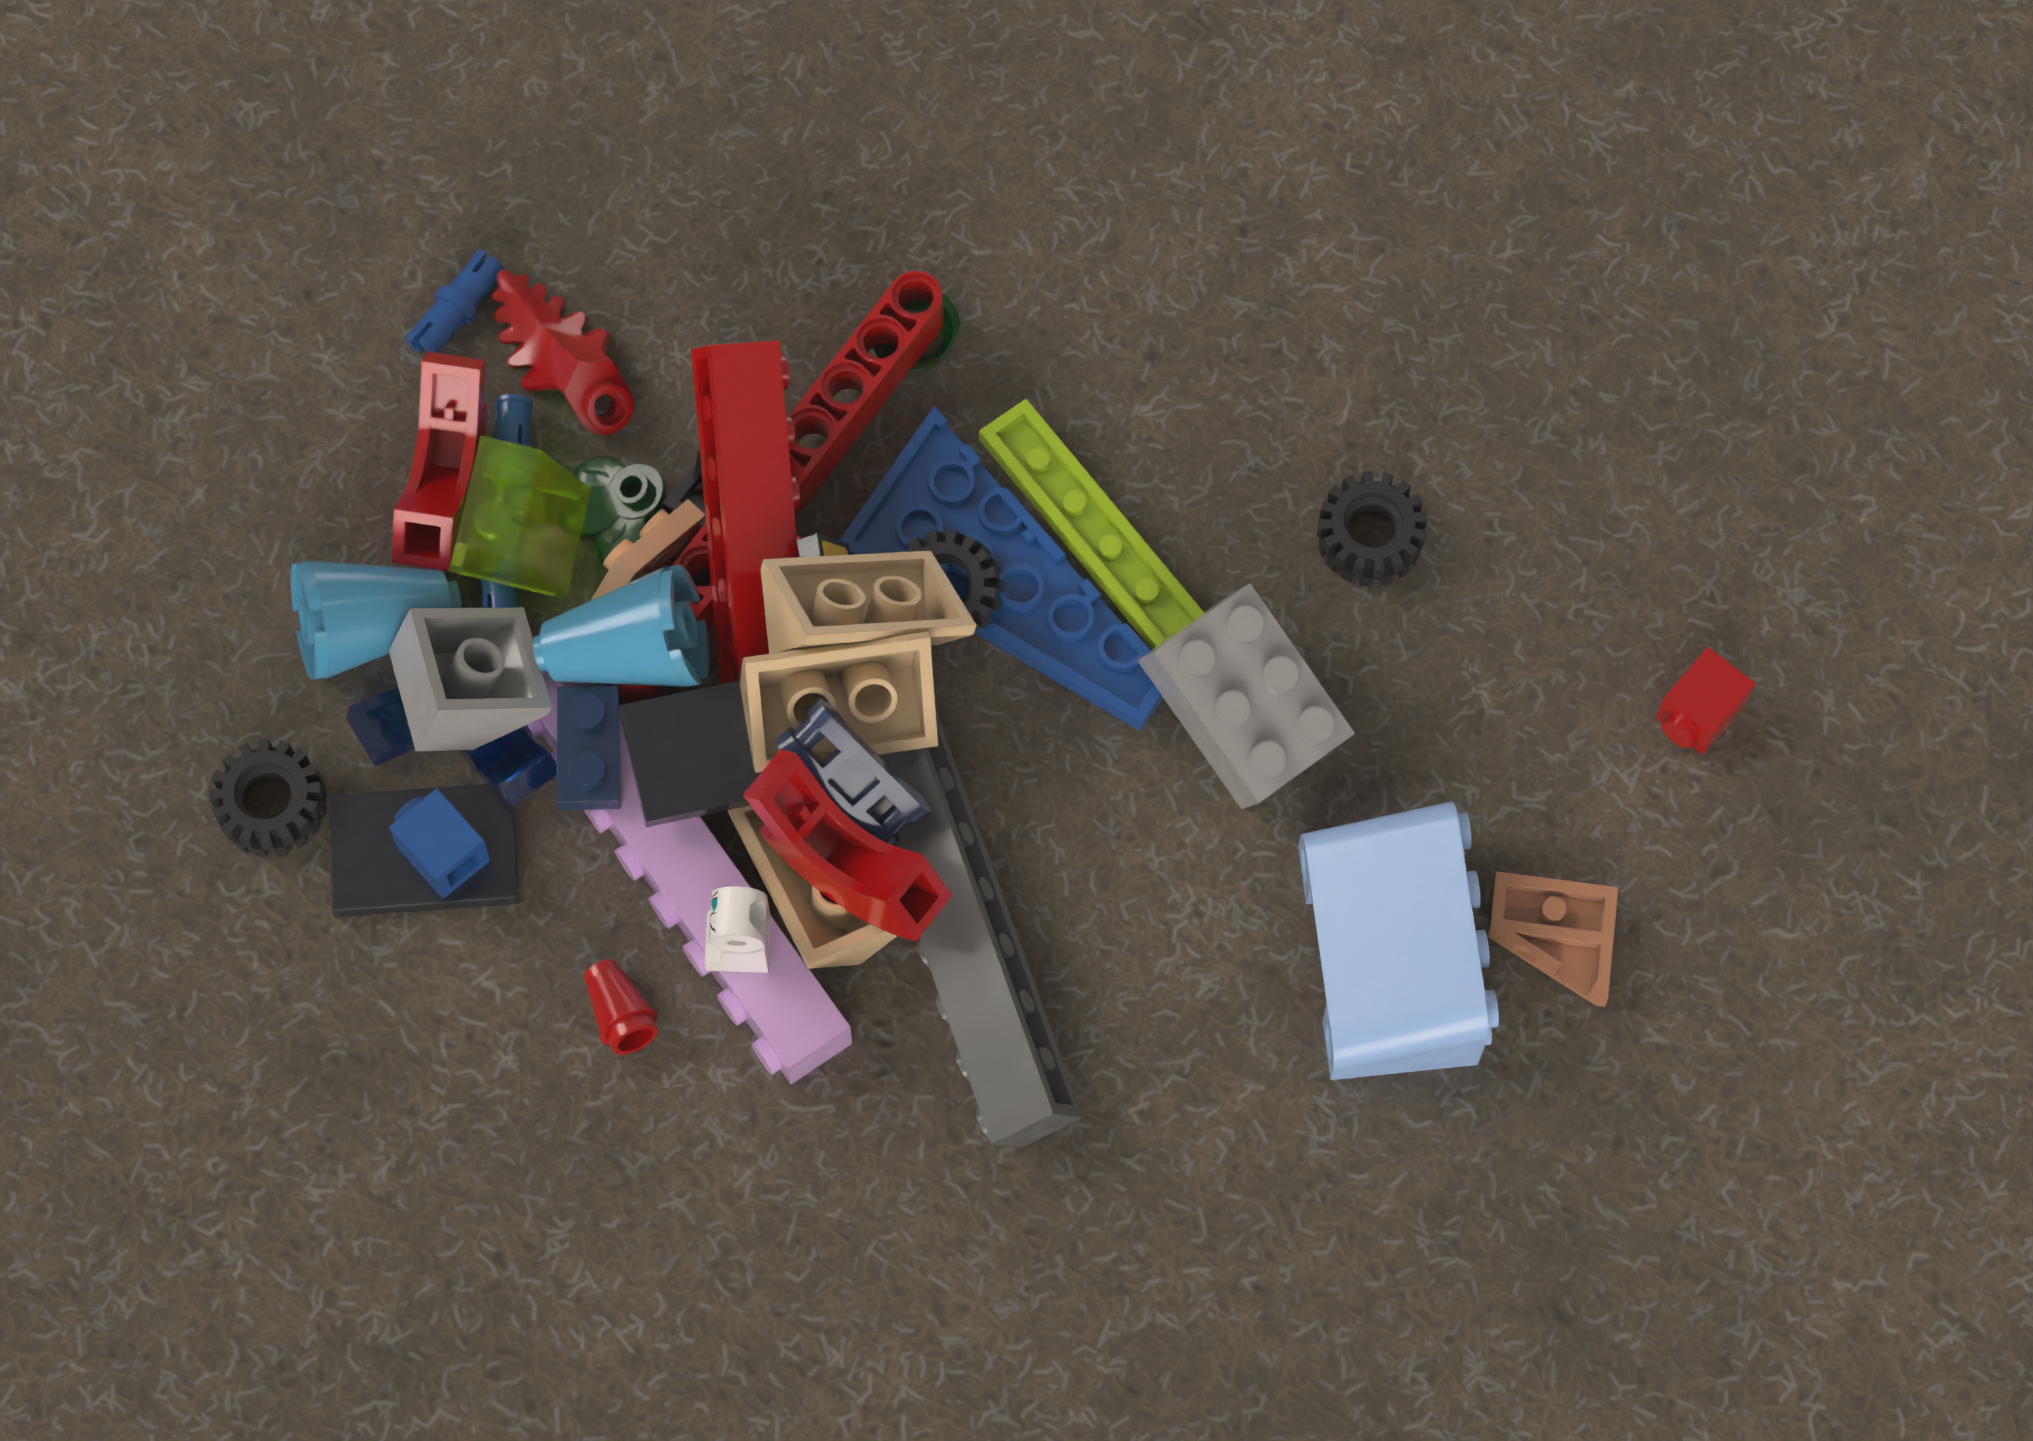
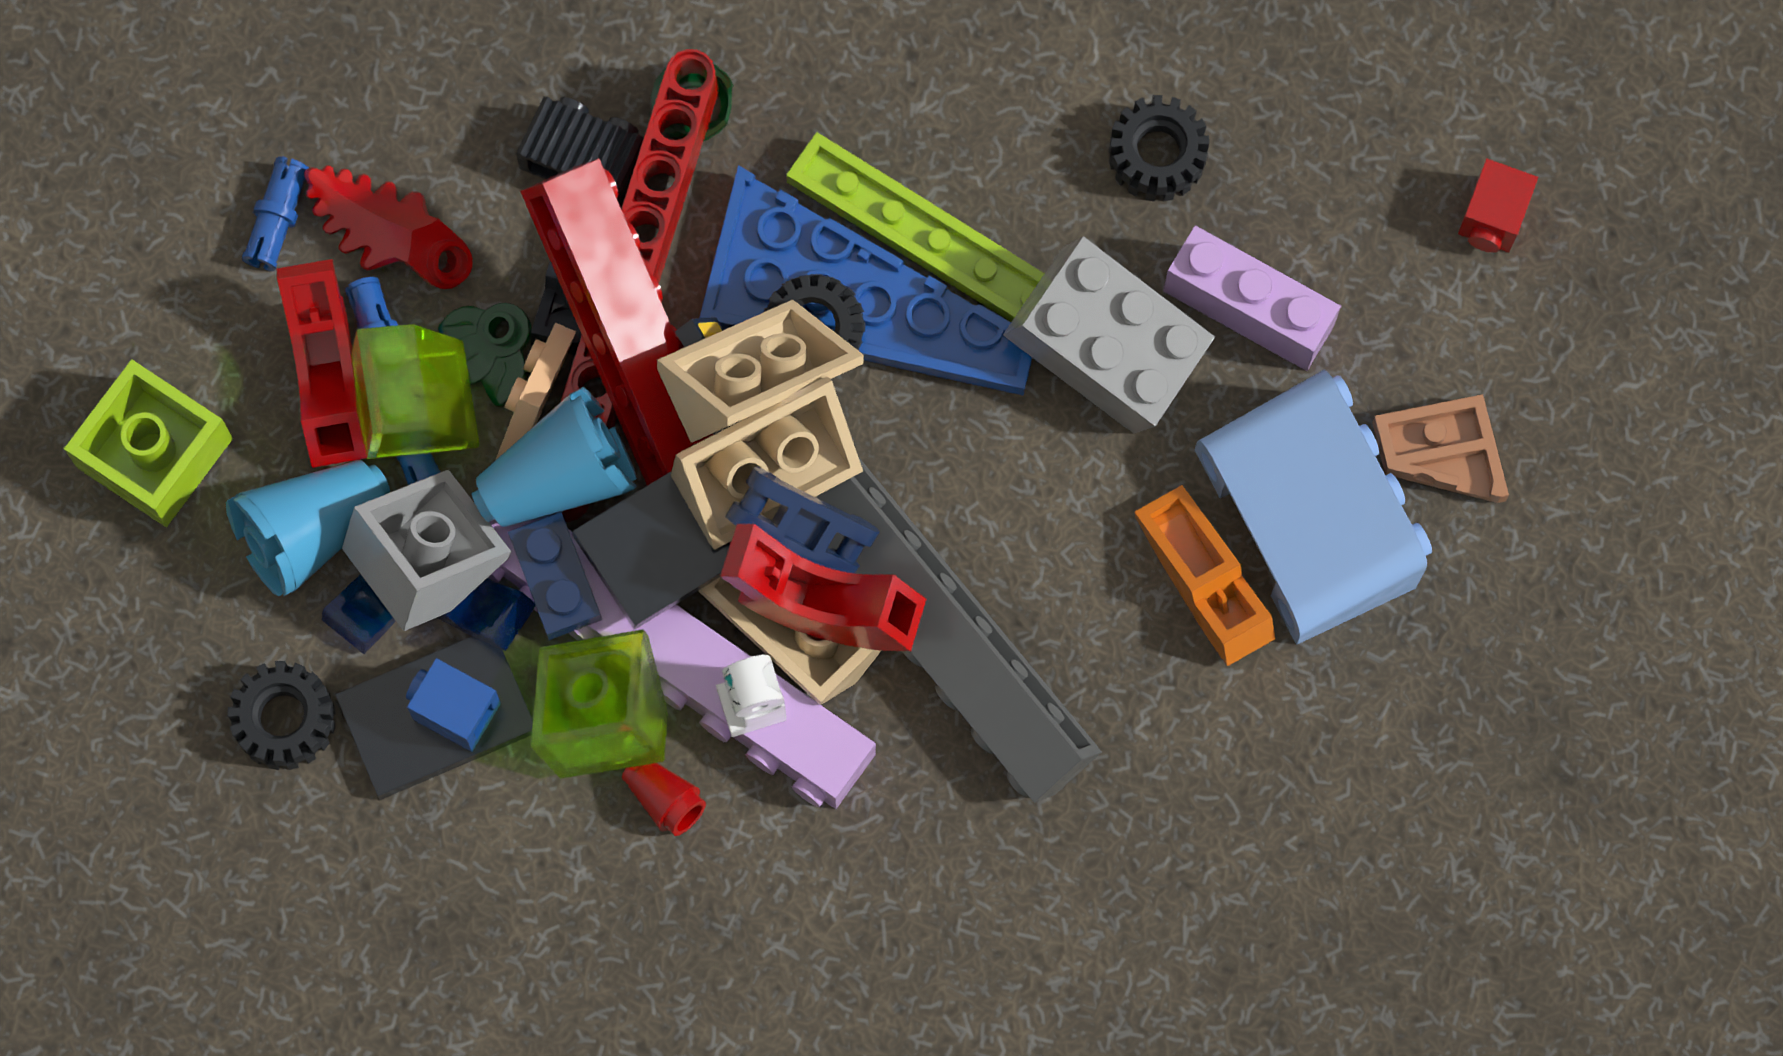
camera: 20 degrees left, 5 degrees up
none -> lime brick [64,359,233,528]
none -> black brick [516,97,644,208]
none -> clear neon green slope [531,629,668,779]
none -> orange slope [1134,485,1275,666]
none -> lavender brick [1163,225,1341,371]

